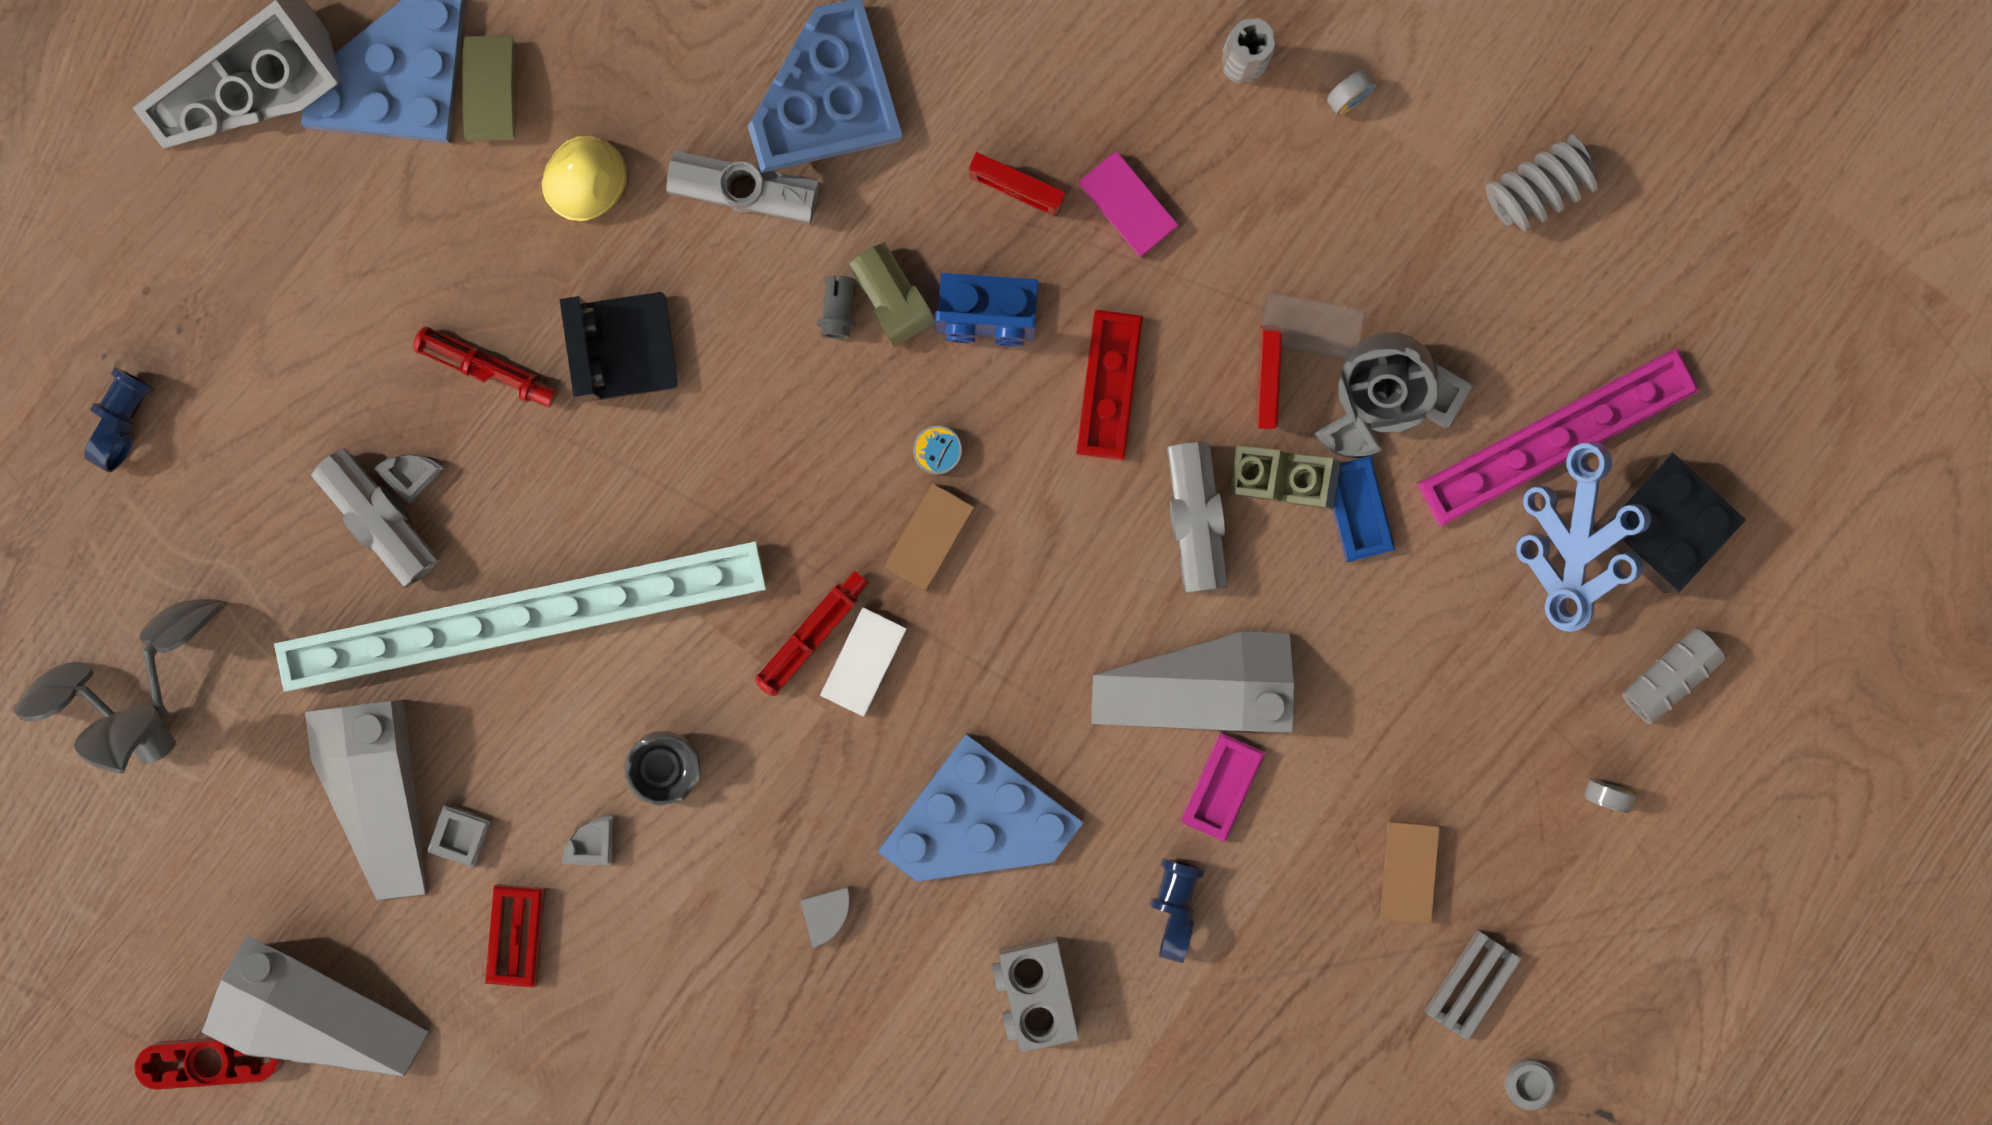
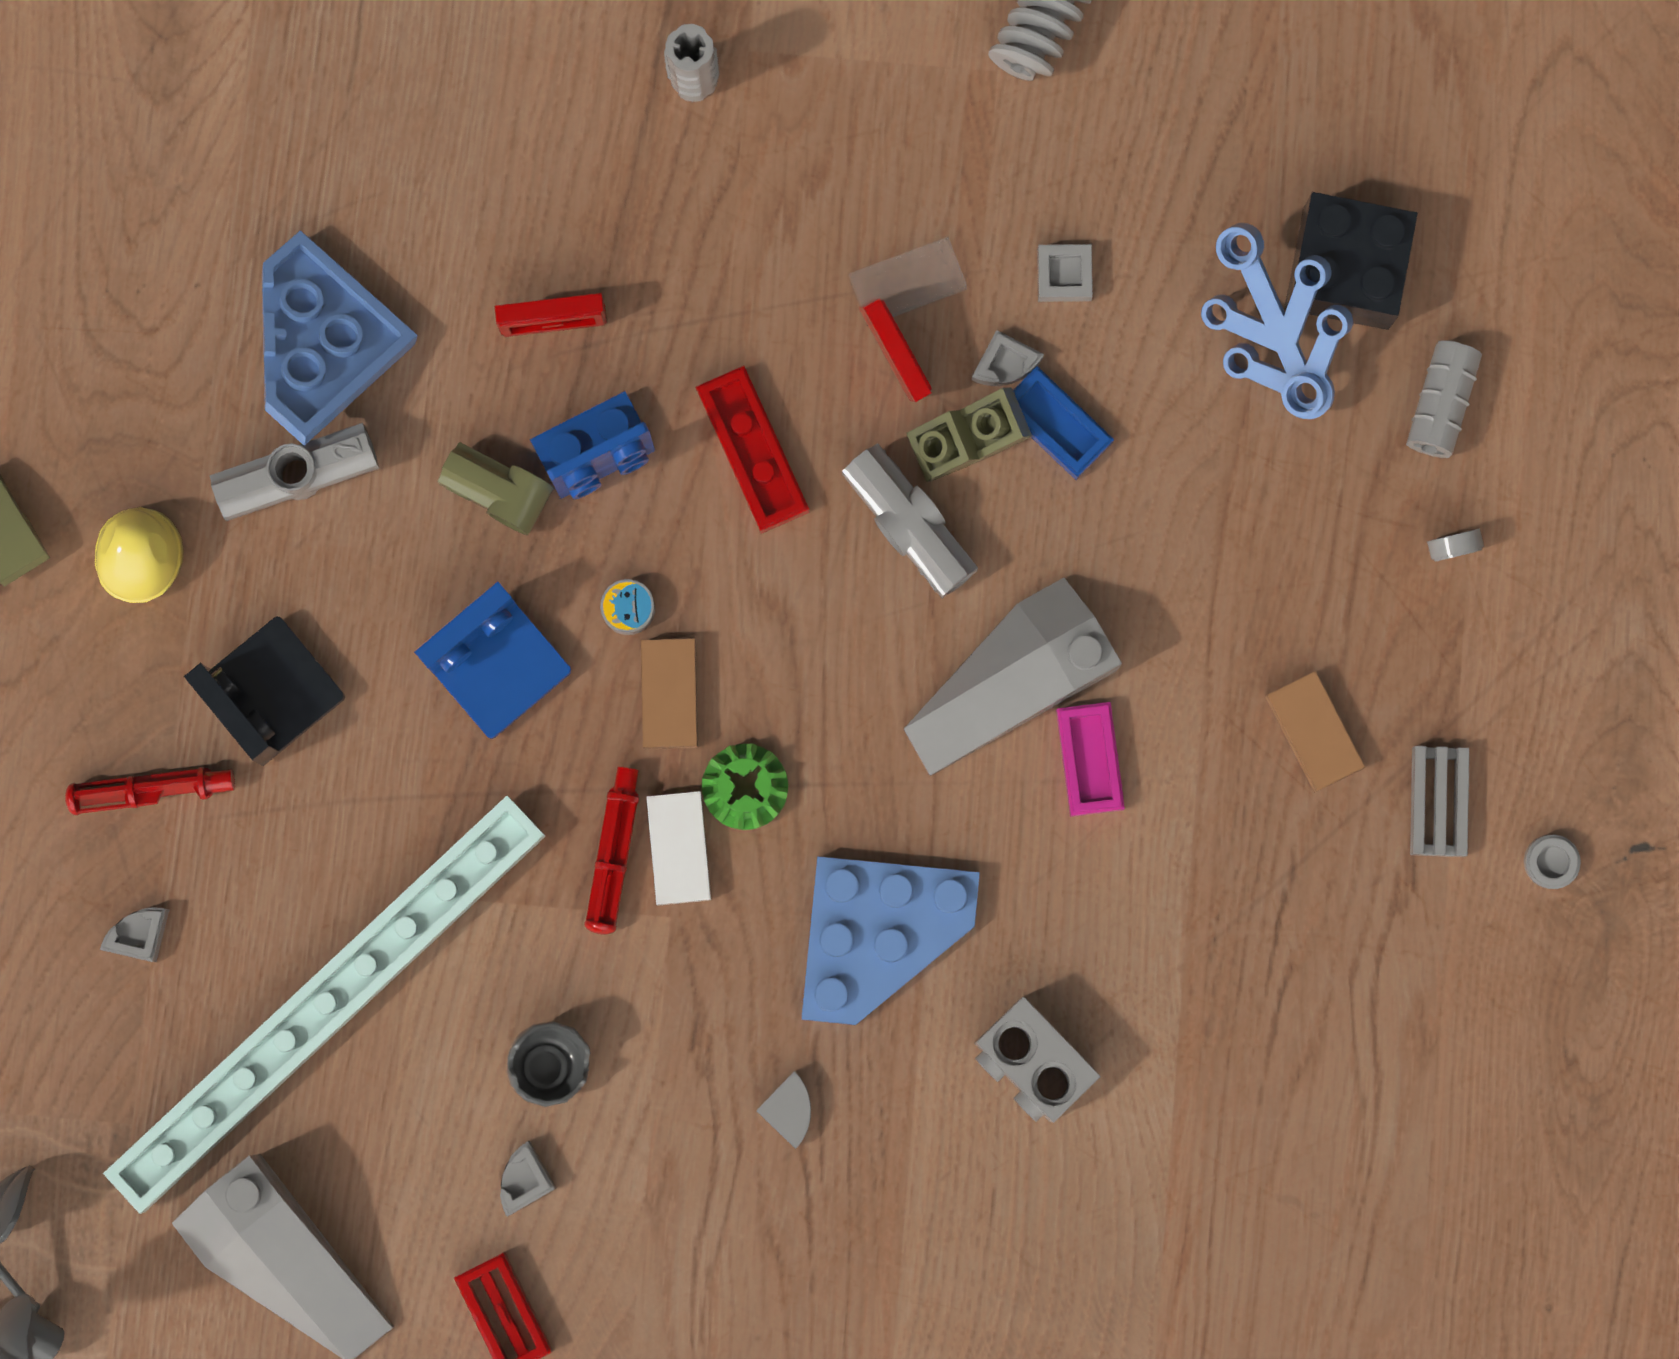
camera: 25 degrees left, 5 degrees down
light grey piece [311,448,440,588] -> none
light grey tile [427,804,493,868] -> none
dark grey pin [817,275,857,340] -> none
dark pink tile [1078,151,1178,258] -> none
dark blue connector [1150,858,1205,963] -> none
light grey tile [1327,70,1376,116] -> none
dark grey cylinder [1338,332,1438,432] -> none
dark pink tile [1416,348,1700,527] -> none
none -> blue bracket [414,582,571,739]
none -> bright green gear [702,743,788,830]

